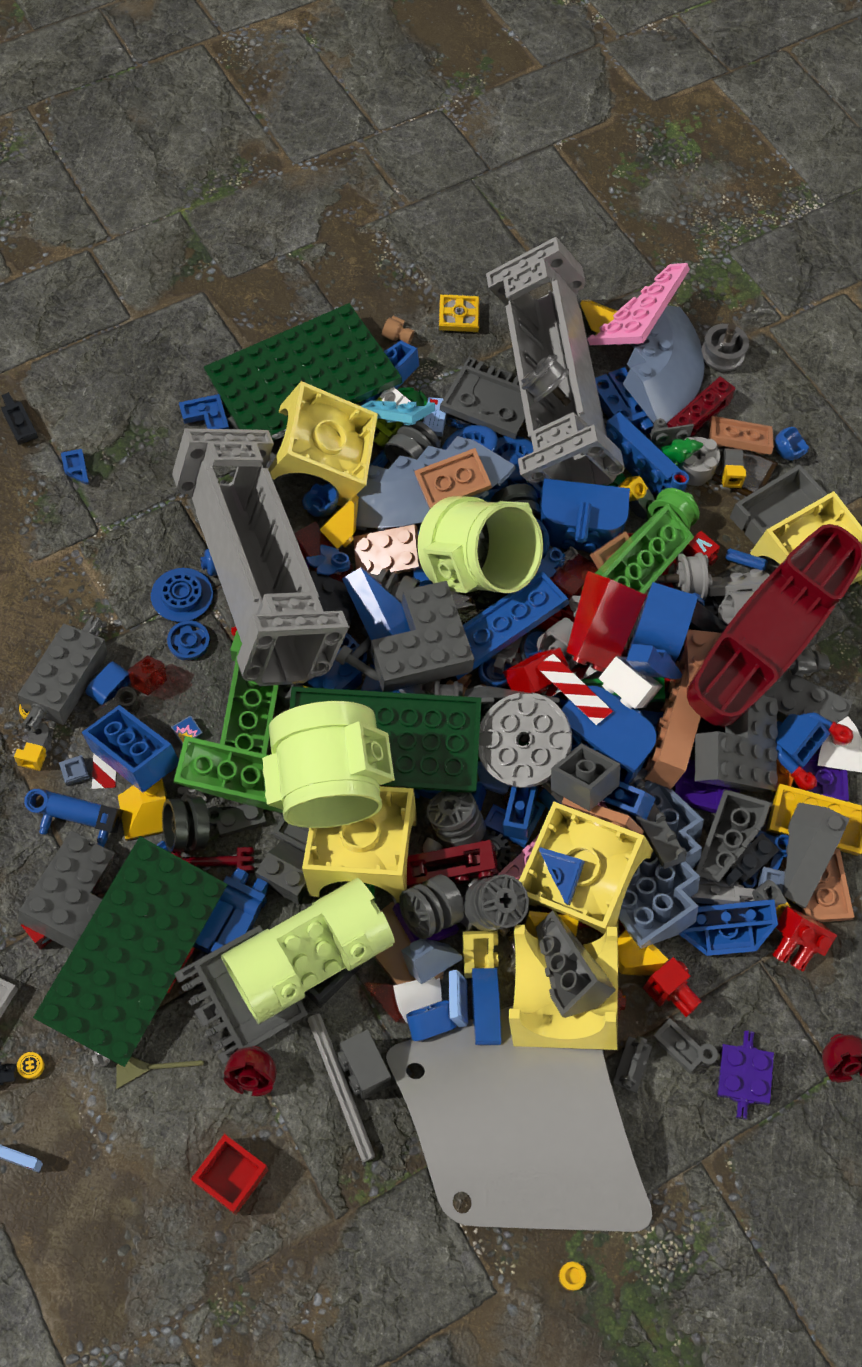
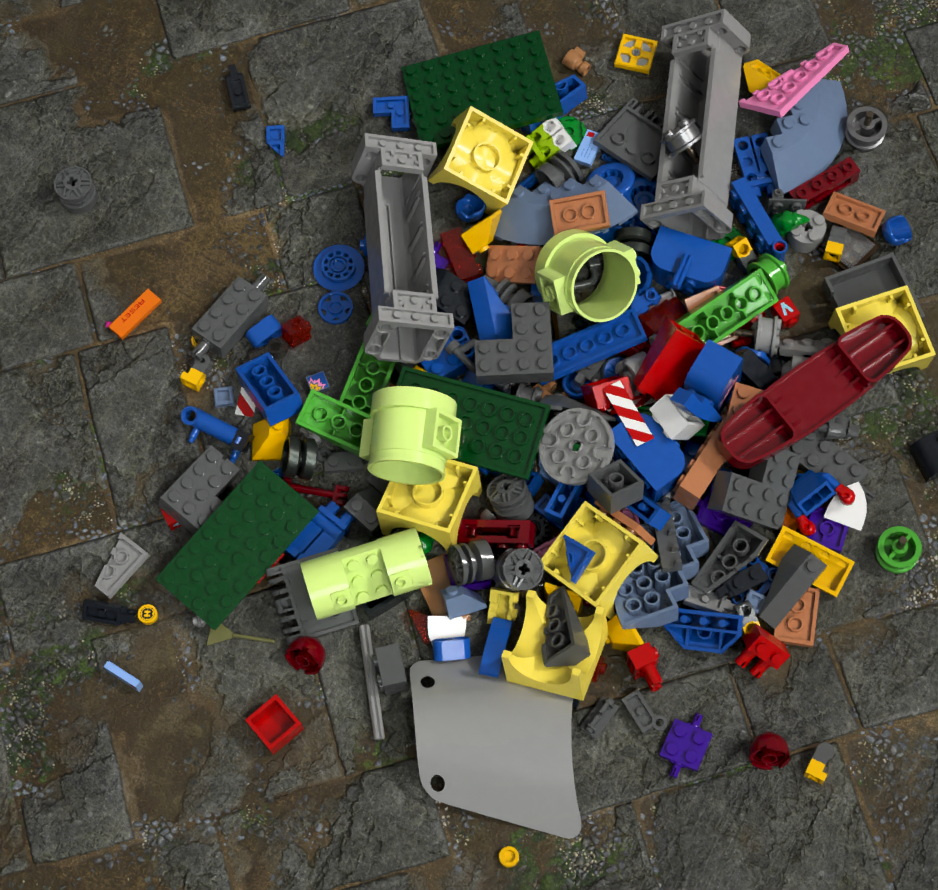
camera: 25 degrees right, 5 degrees up
blue plate [306,545,350,575] -> none
medium azure wing [361,401,435,425] -> none
light blue tile [449,970,468,1028] -> none
blue axle [725,549,768,571] -> none

